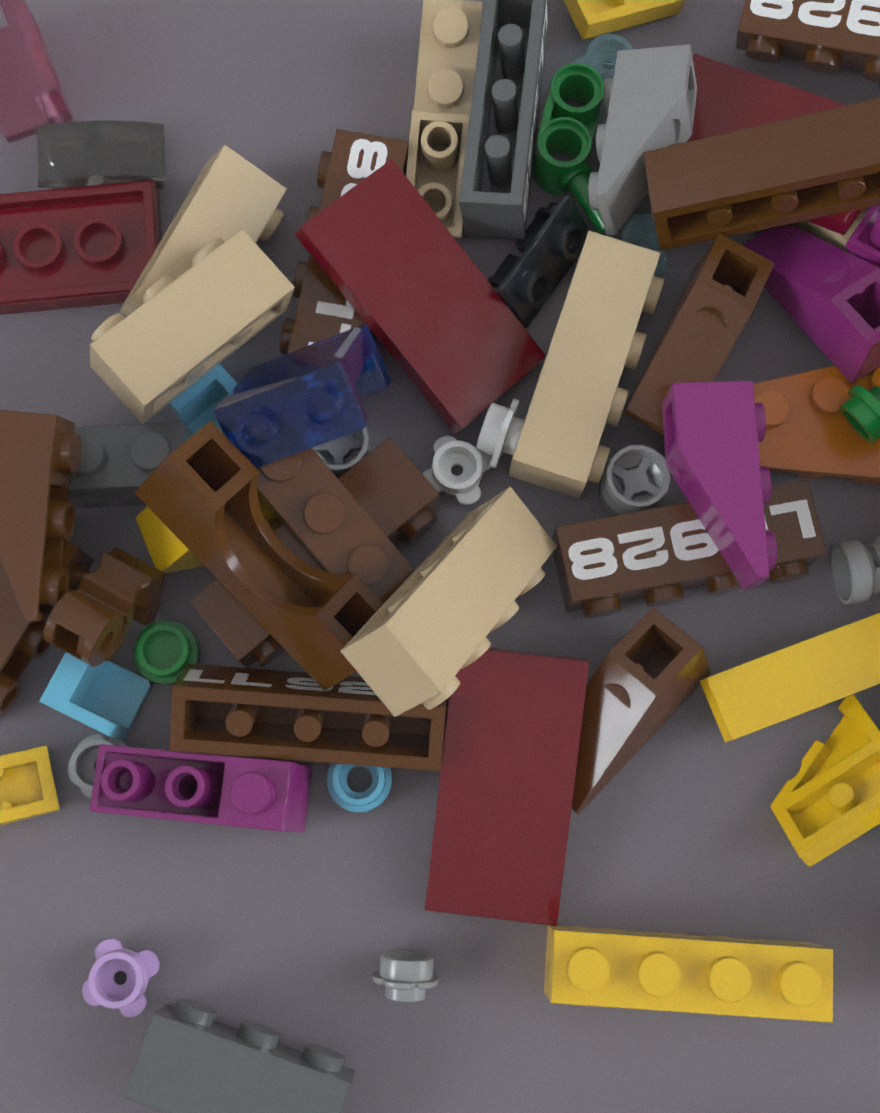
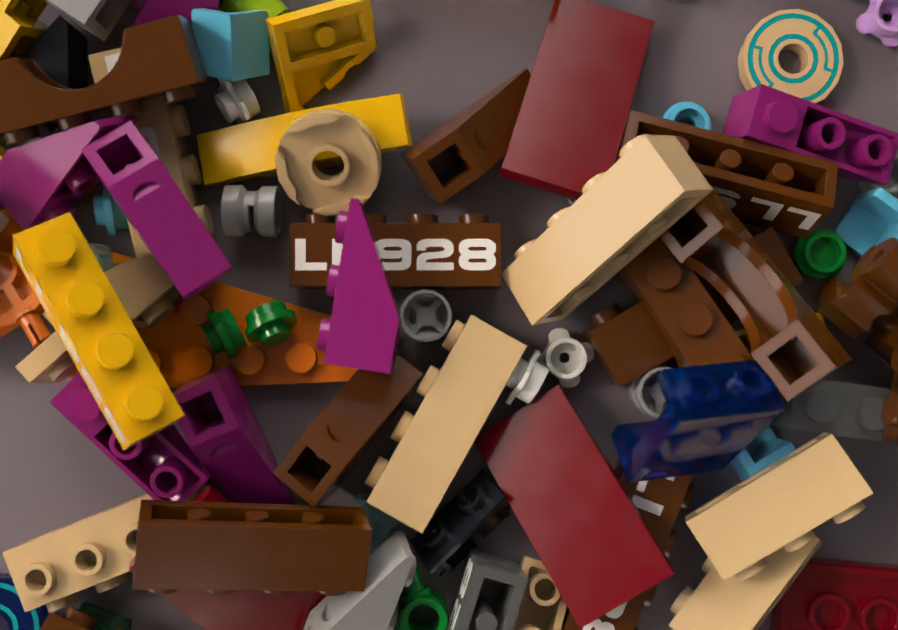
camera: 170 degrees left, 10 degrees up
none -> green plate [245,301,298,347]
none -> tan tile [275,108,383,216]
none -> tan tile [737,9,844,104]

